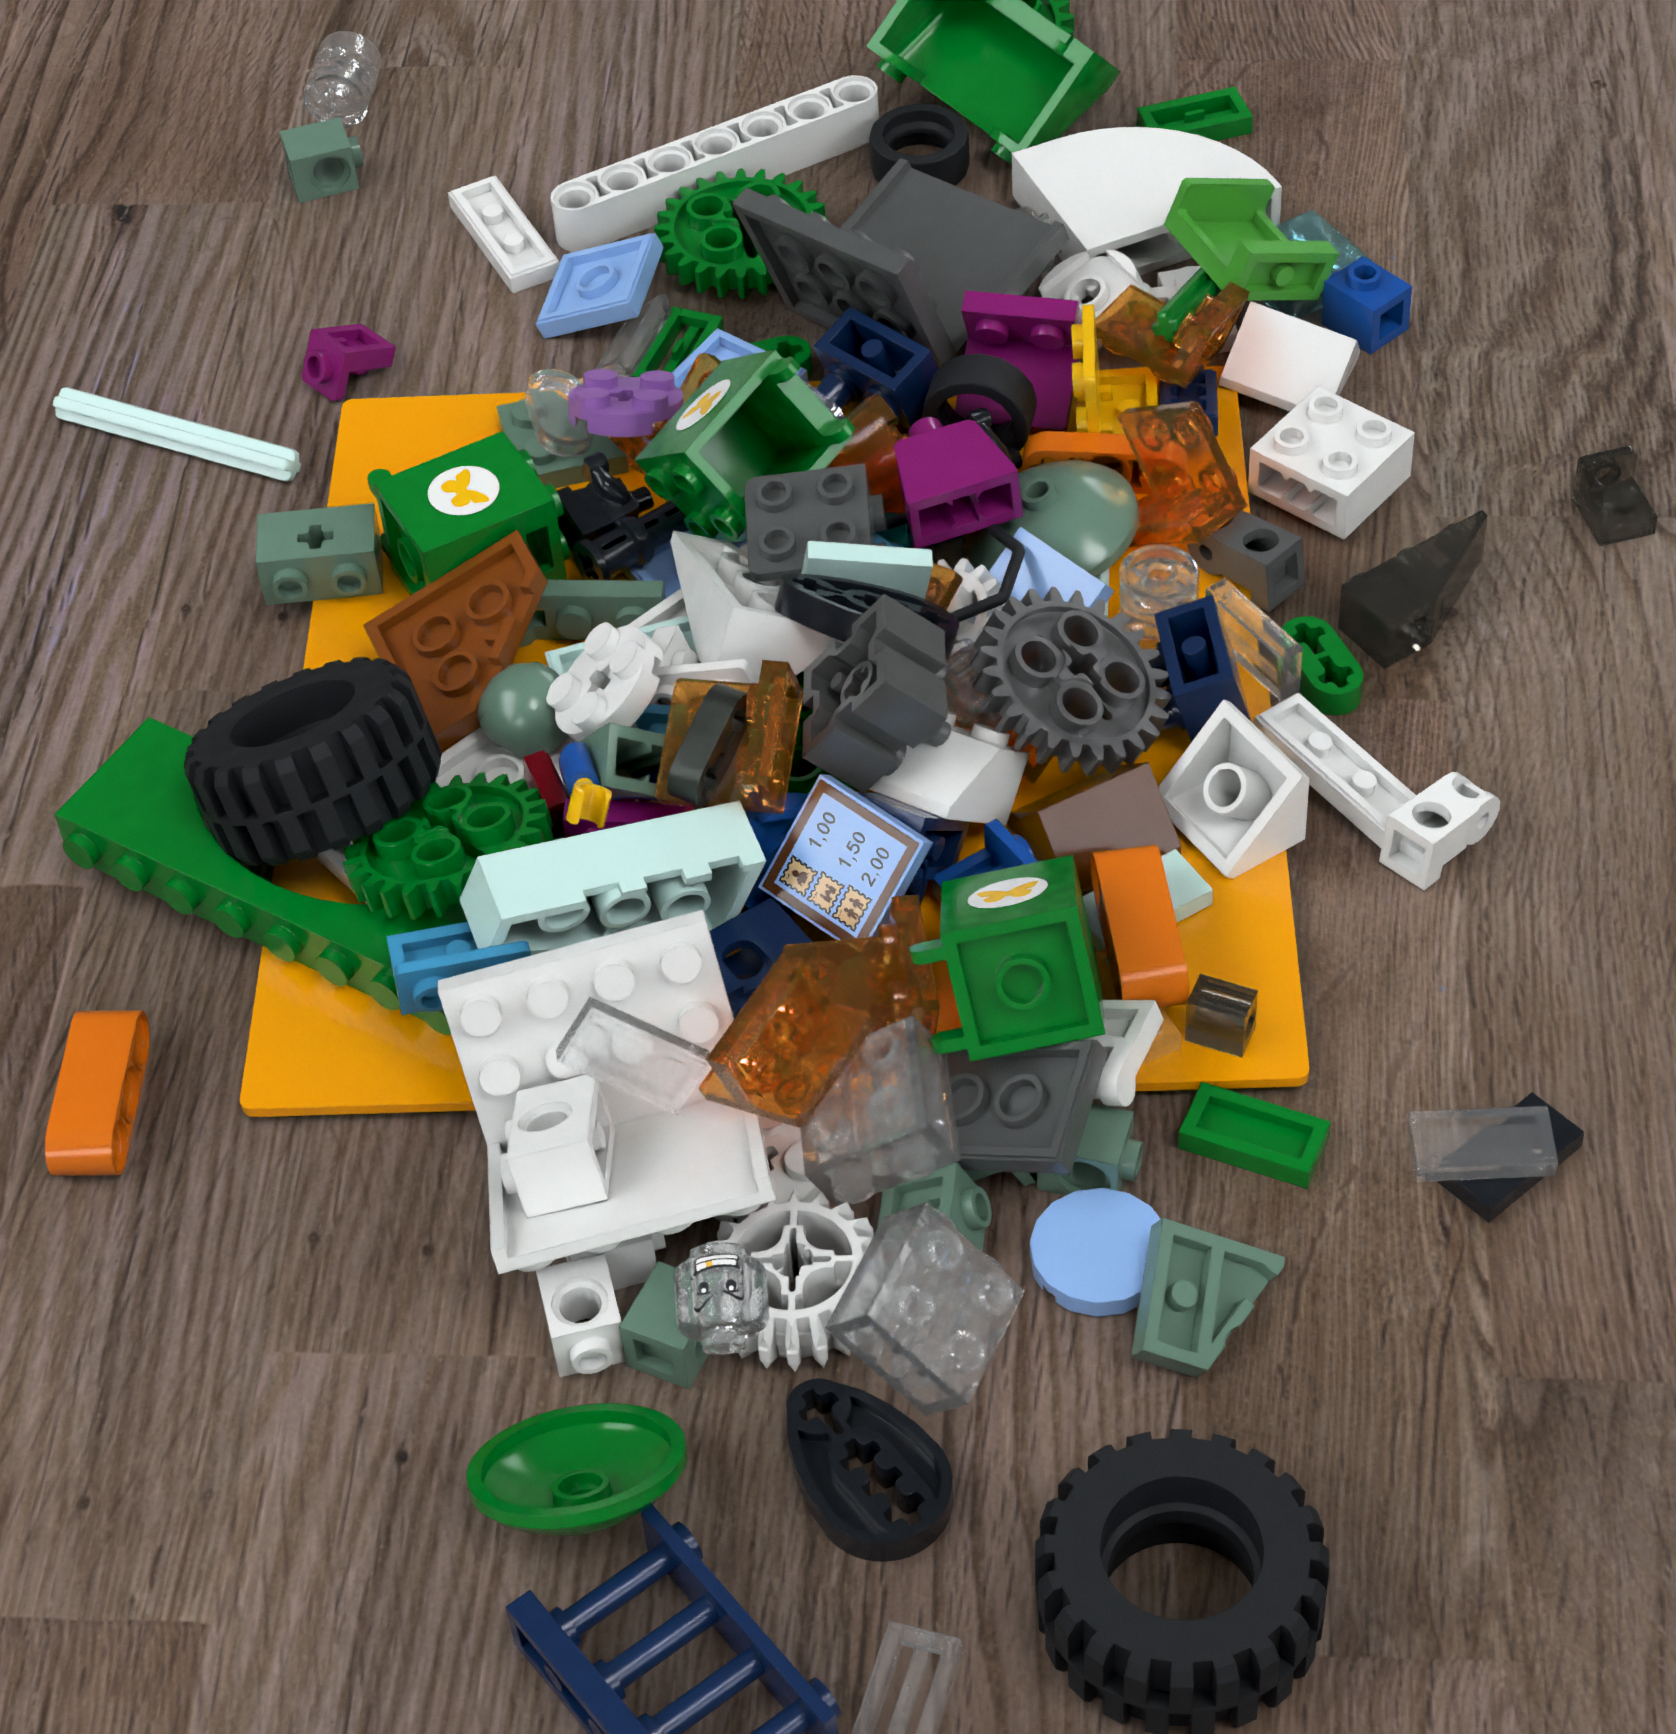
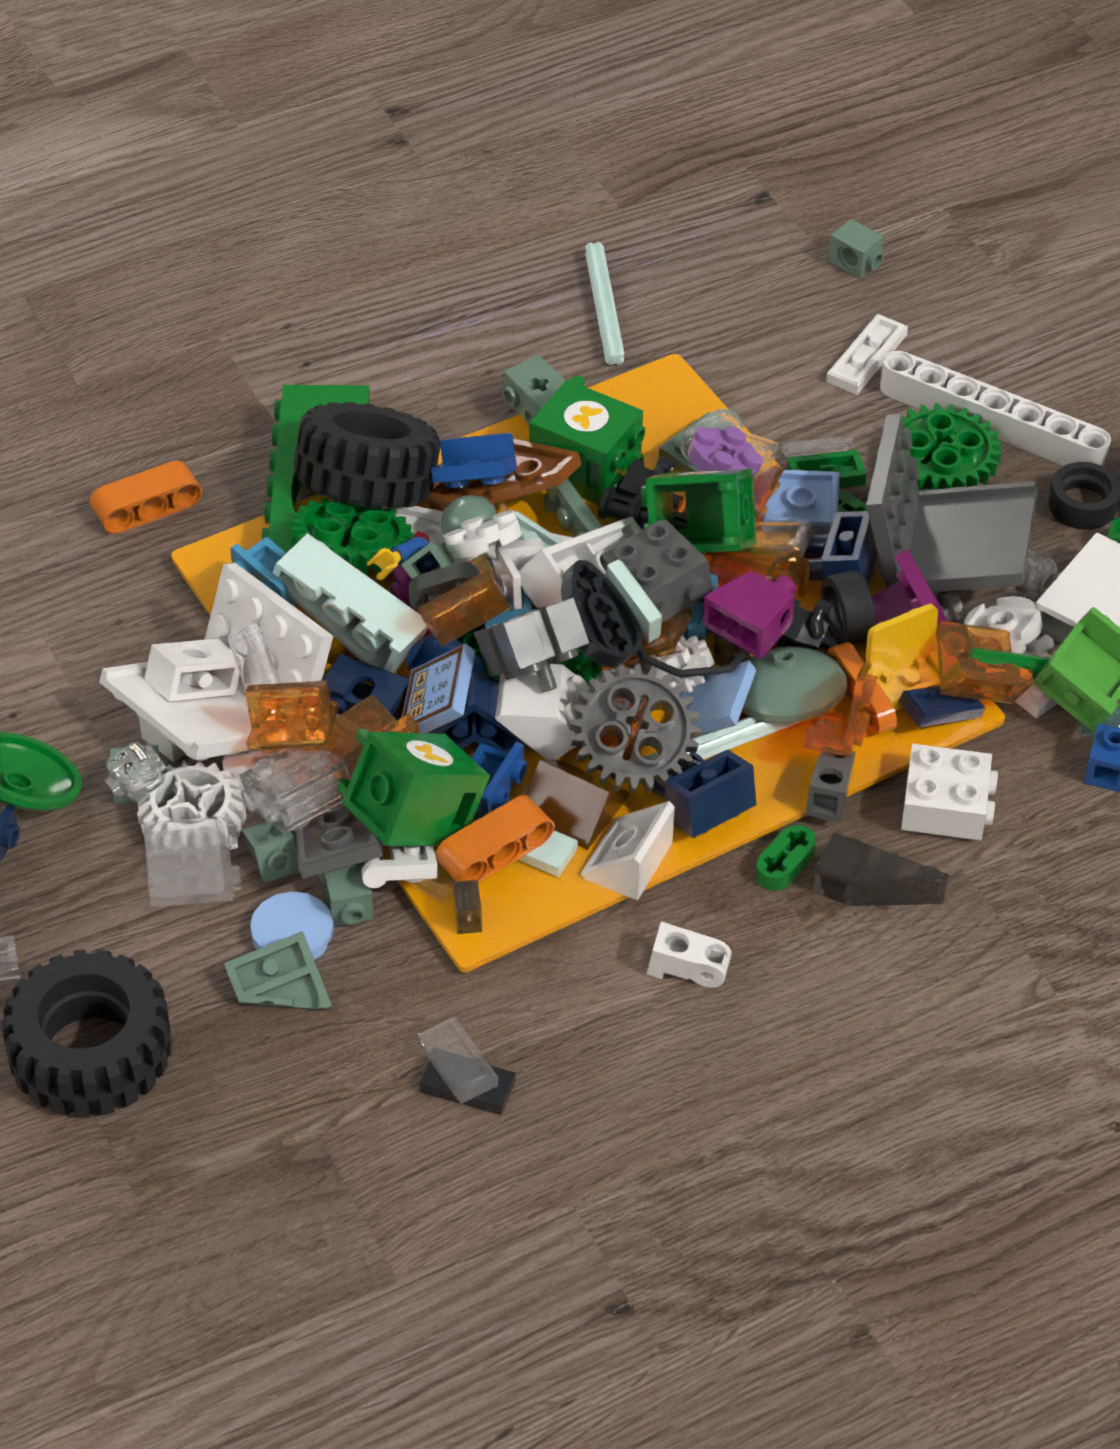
camera: 55 degrees right, 0 degrees up
magenta bracket [302,323,396,401] -> none
clear wheel [303,31,382,128] -> none
light blue tile [536,233,664,339] -> none
white brick [536,1253,626,1377] -> none
black piece [787,1378,953,1562] -> none
clear wheel [1119,544,1199,649] -> none
green tile [1178,1082,1331,1189] -> none
clear tile [1205,578,1303,701] -> none
white slope [1218,301,1360,411] -> none
white tile [1253,693,1416,848] -> none
clear smoke bracket [1572,446,1658,546] -> none
none -> blue bracket [431,433,517,488]

